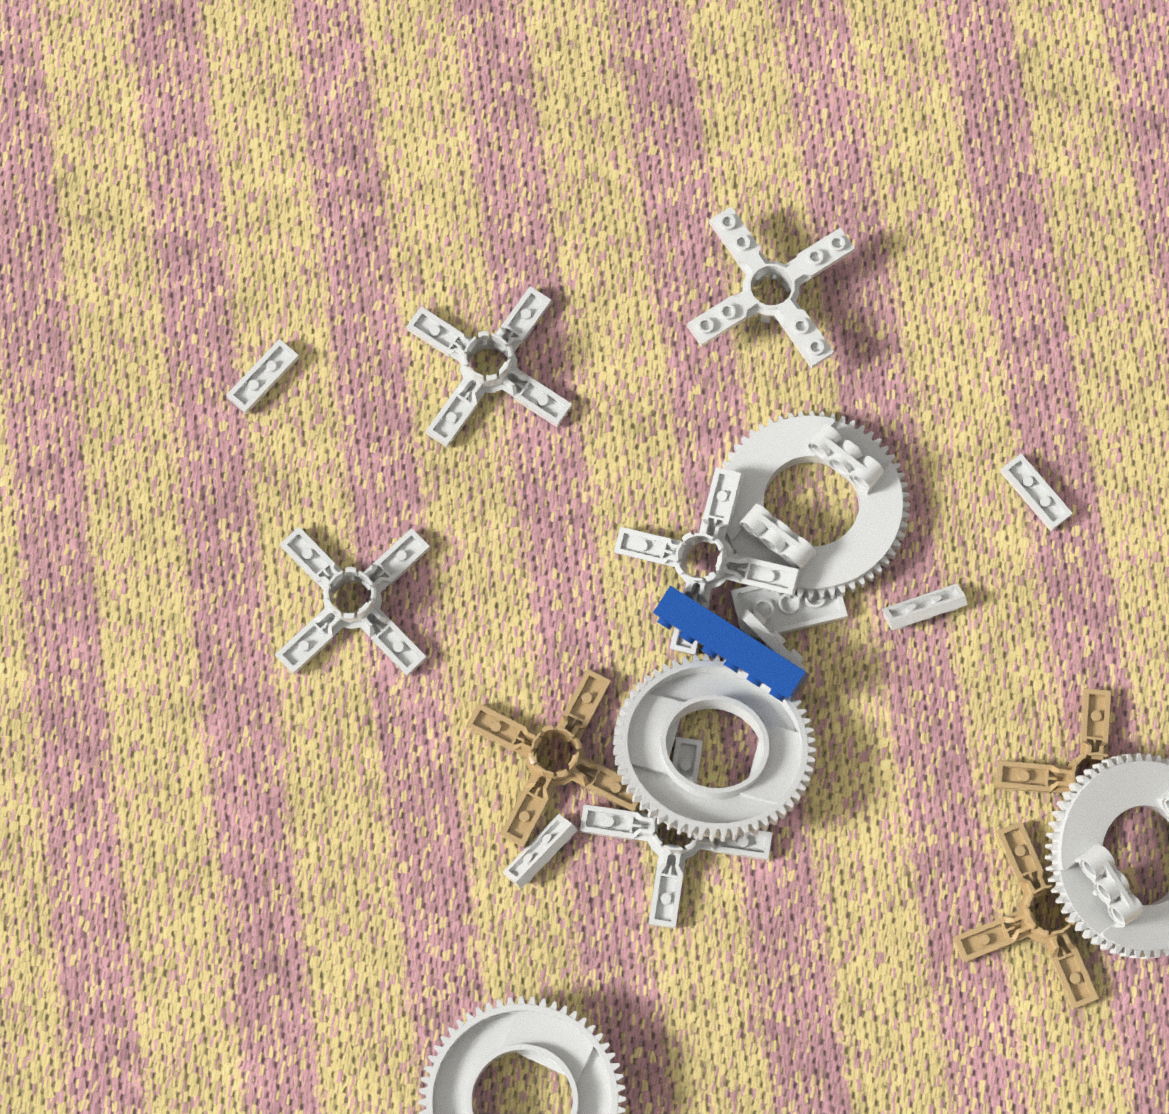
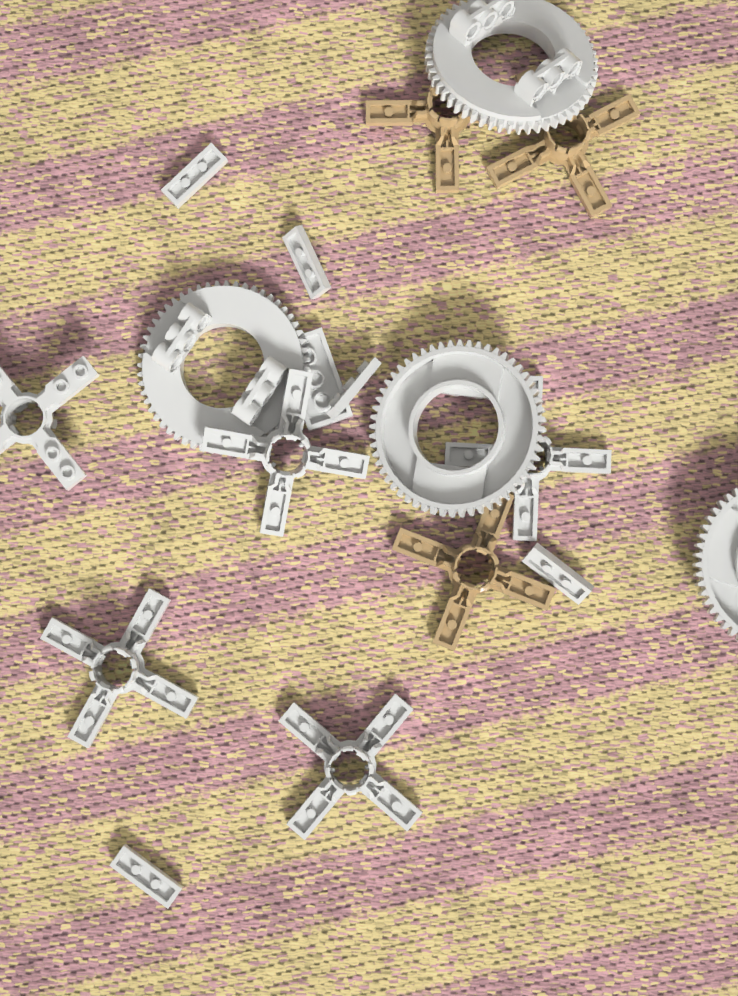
camera: 95 degrees left, 10 degrees up
blue brick [653,585,809,702] -> none

